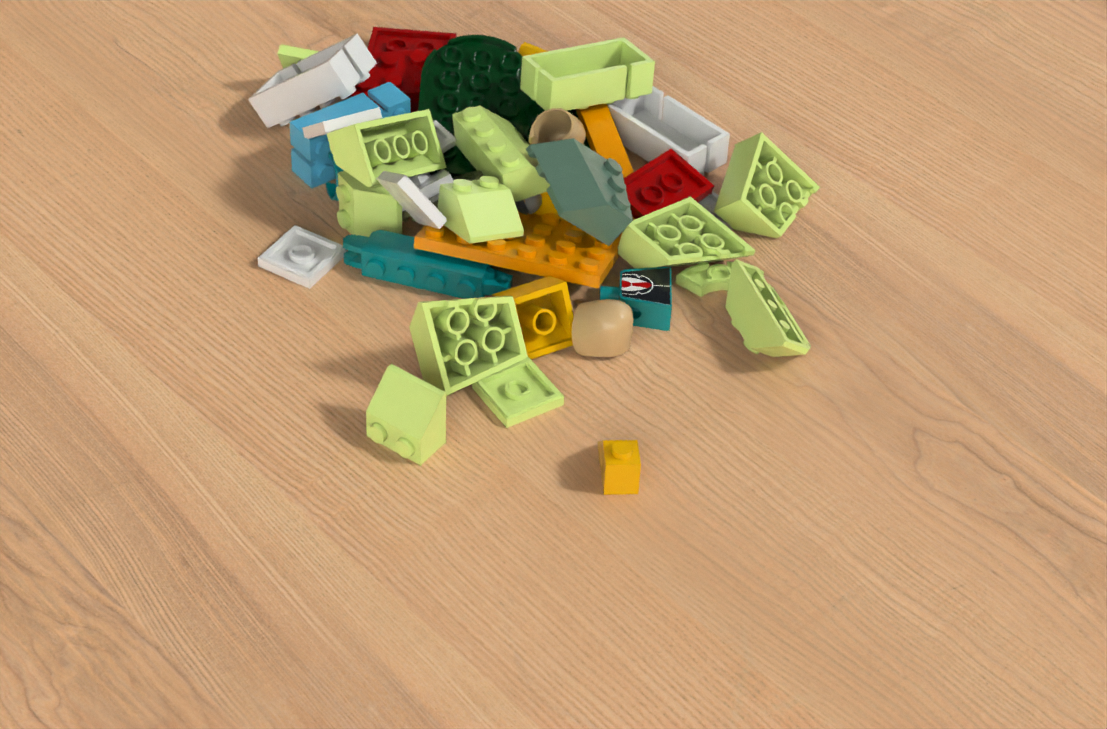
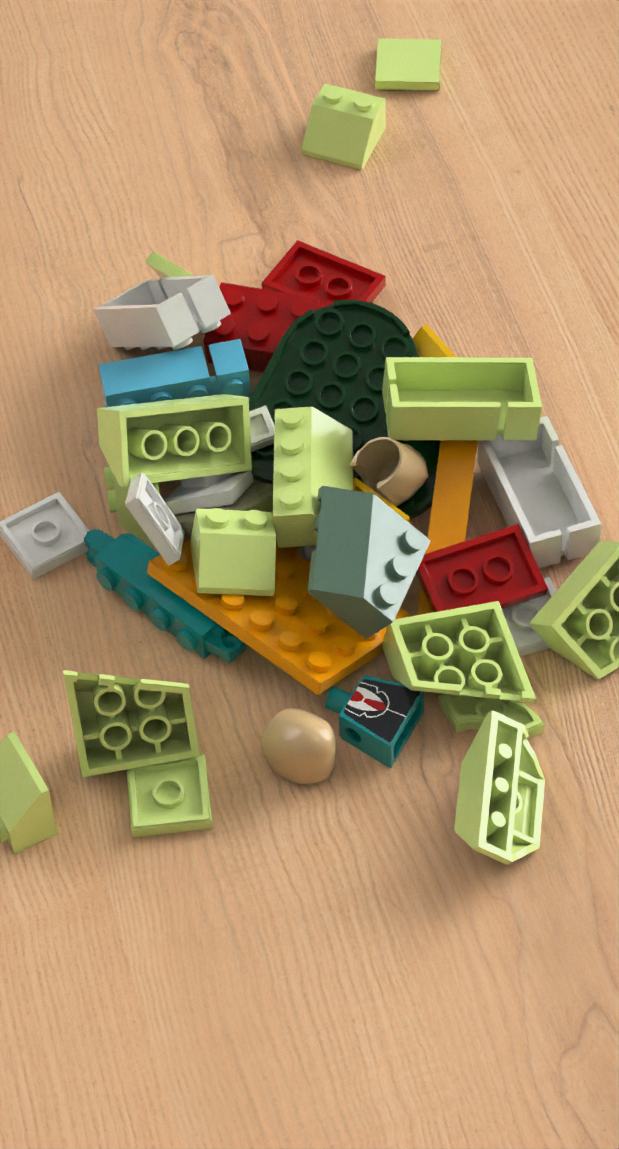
camera: 30 degrees right, 10 degrees up
white tile [302,107,382,139] -> none
yellow slope [492,276,574,360] -> none
yellow slope [598,440,641,495] -> none

